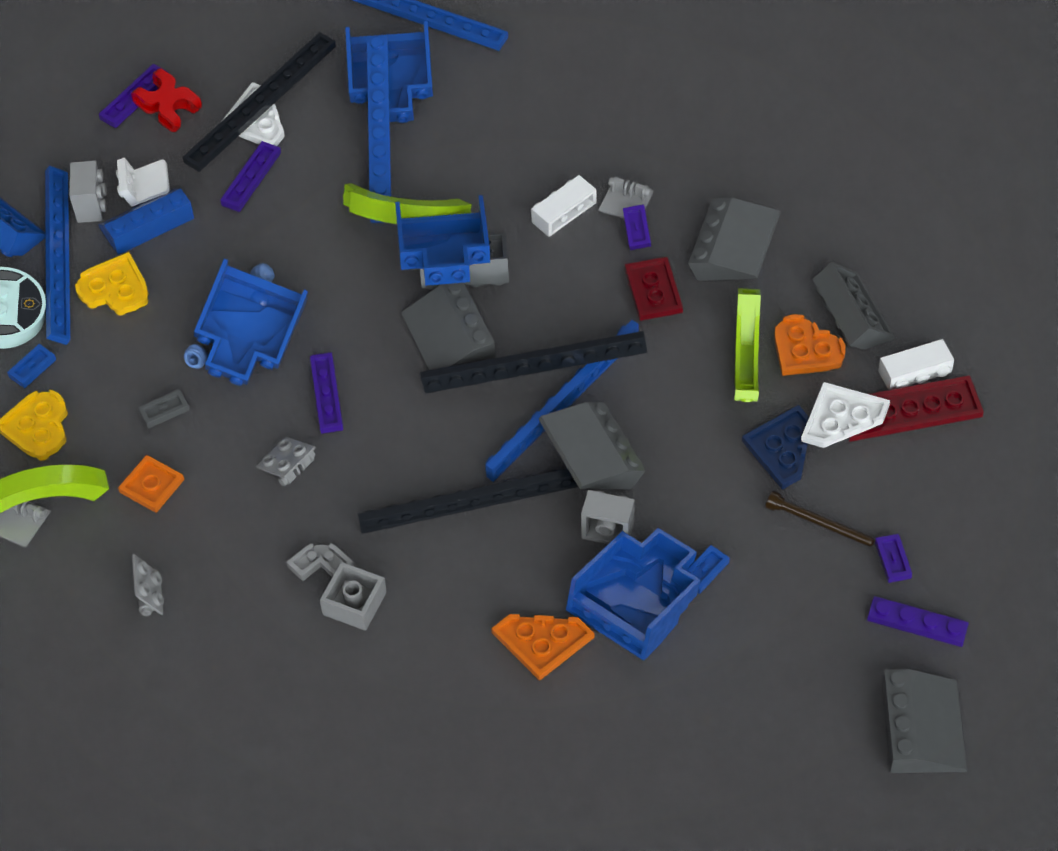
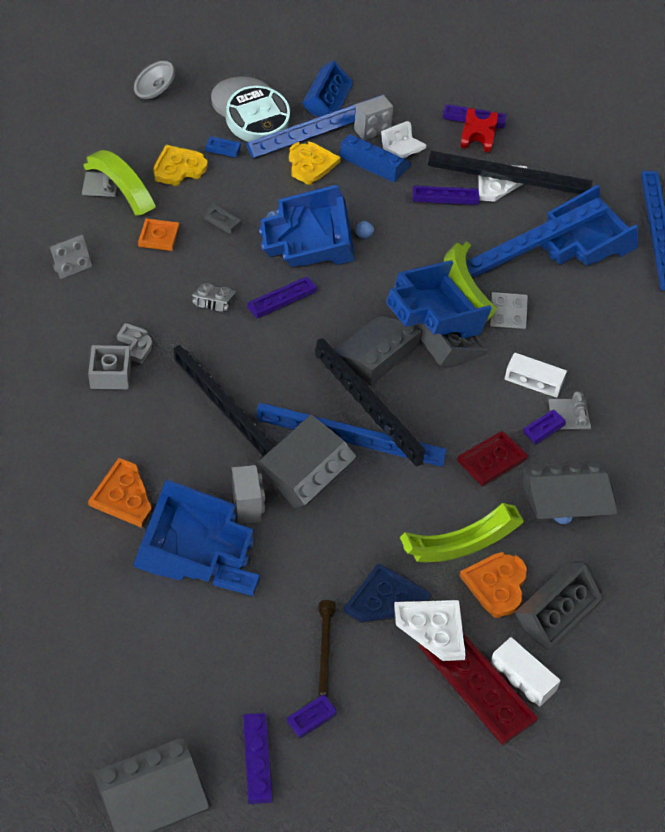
camera: 60 degrees right, 5 degrees down
none -> light grey hinge [490,292,528,329]

